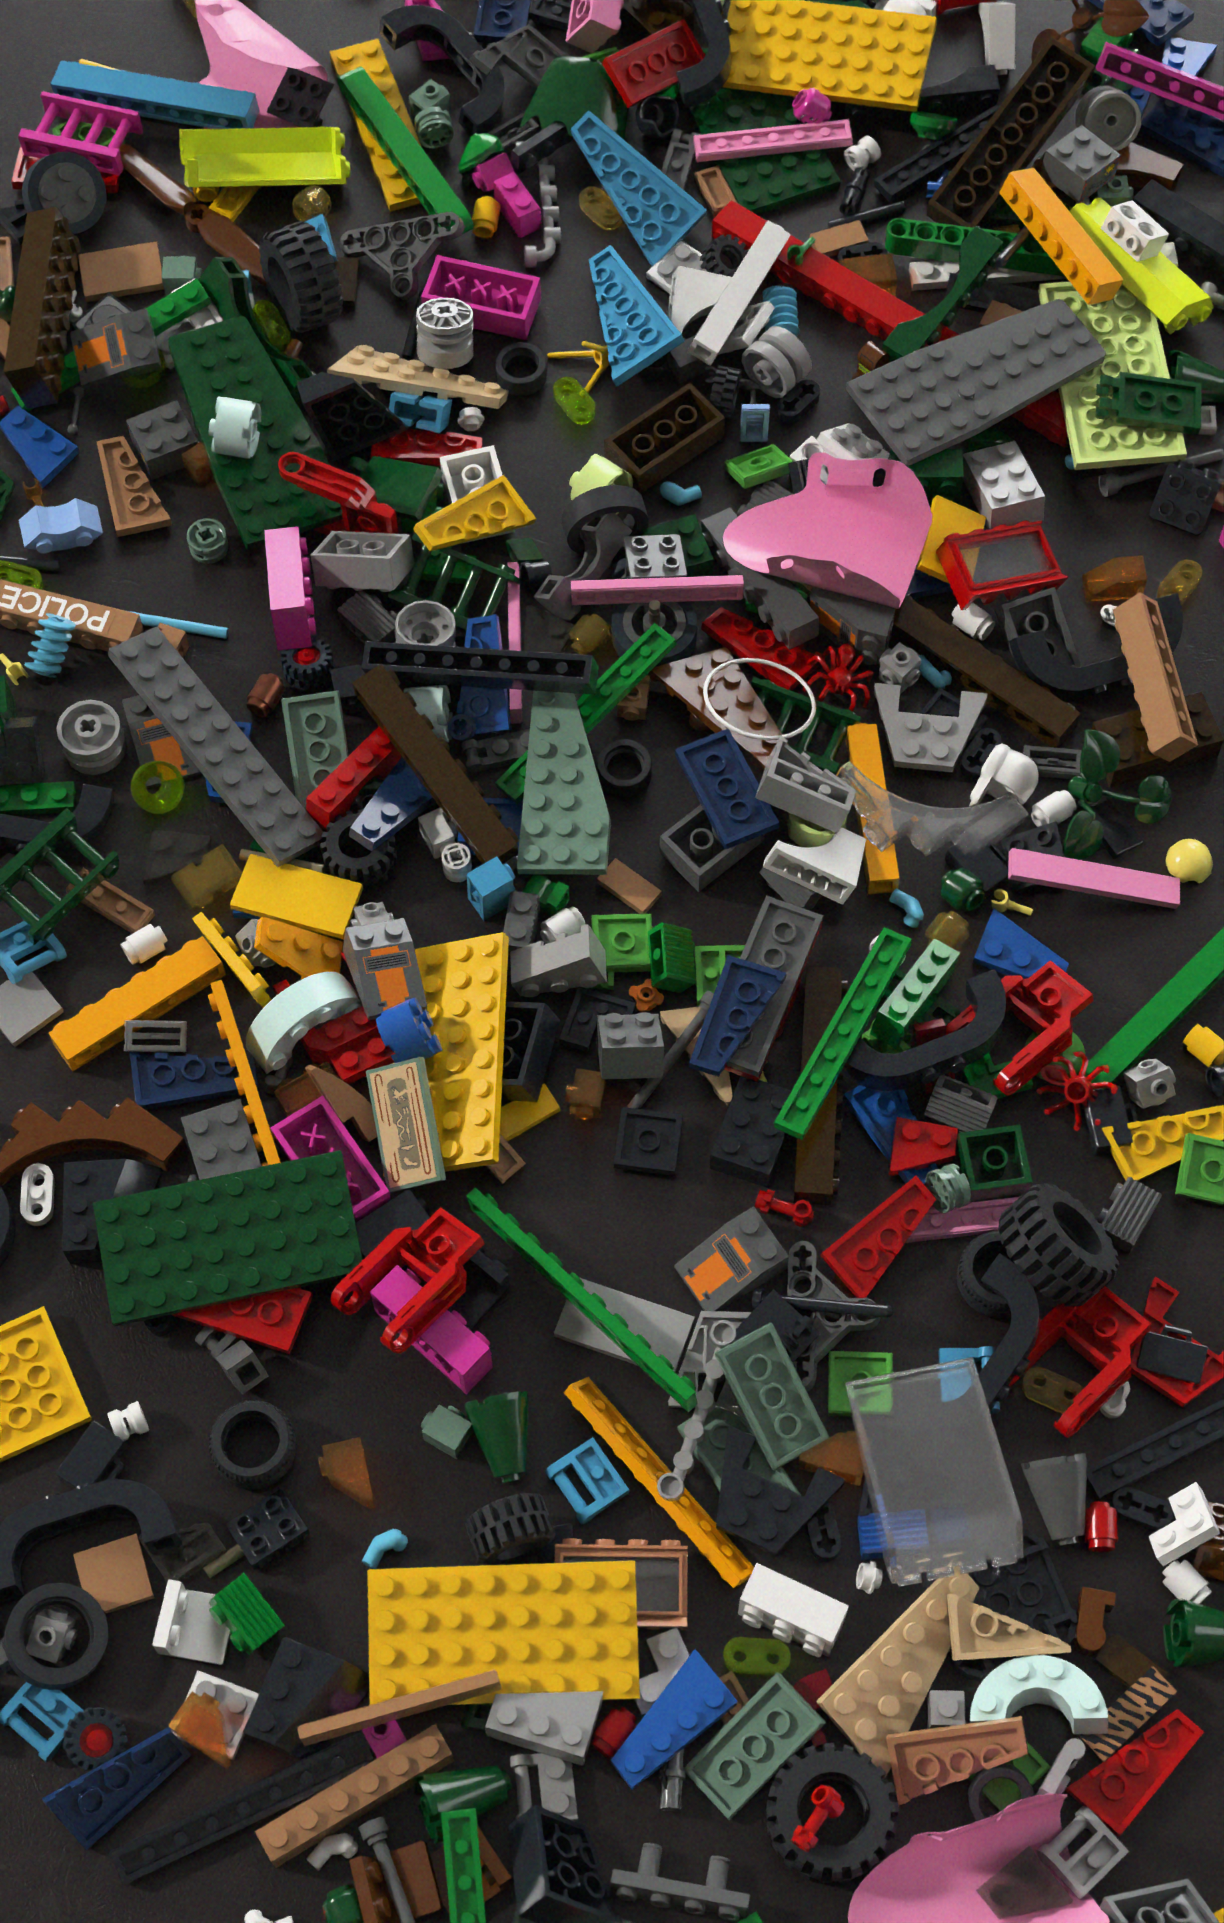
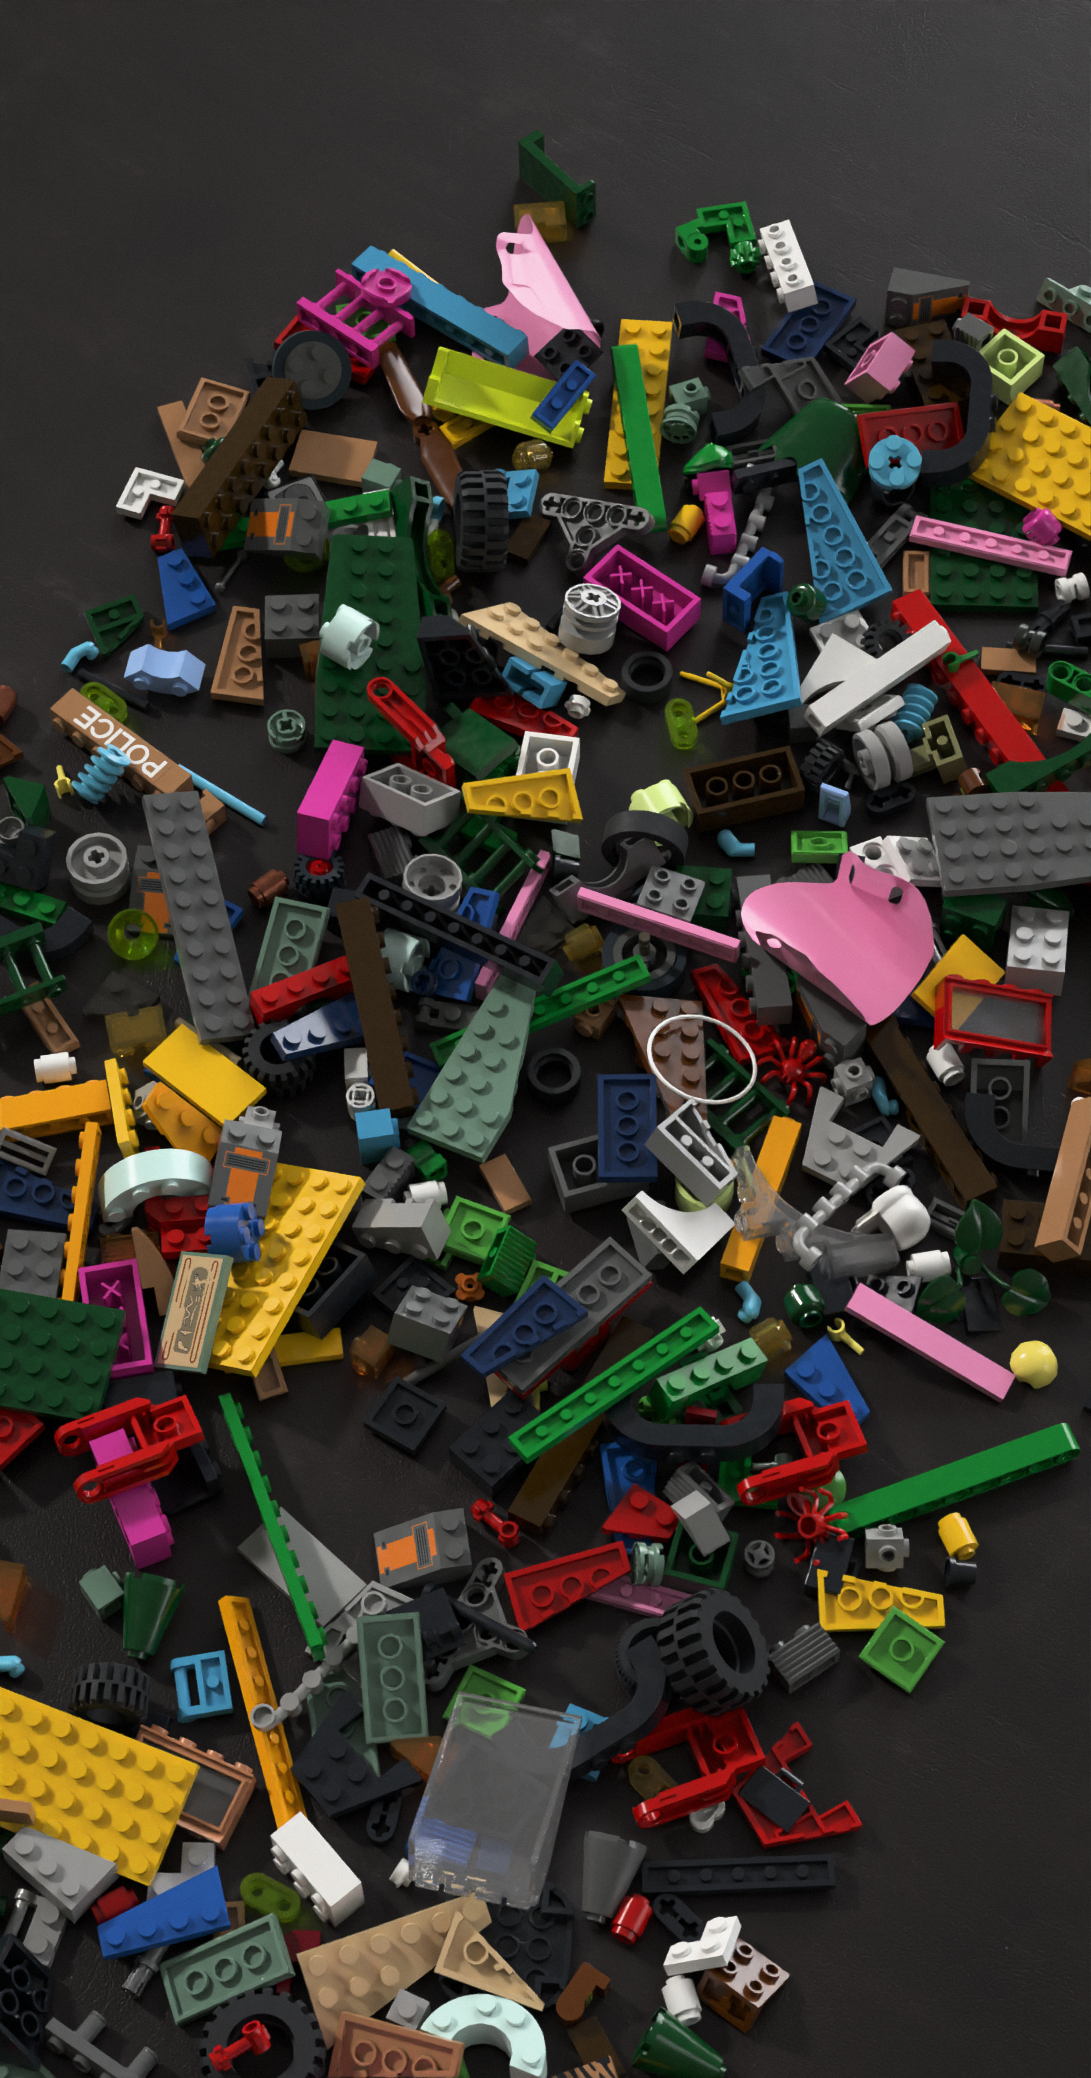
camera: 25 degrees right, 5 degrees down
clear yellow plate [579,187,623,230] -> none
none -> dark pink tile [361,268,412,307]
none -> blue tile [530,359,596,434]
none -> light grey slope [671,1490,730,1557]
none -> blue panel [722,547,784,633]
none -> dark grey wheel [744,1540,775,1578]
none -> sand green hand [751,1453,793,1471]
none -> dark green head [786,583,827,622]
none -> light grey bar [793,1162,907,1272]
none -> medium azure plate [868,435,922,490]
none -> olive brick [910,714,968,784]
none -> pearl dark grey wheel [1012,623,1048,658]

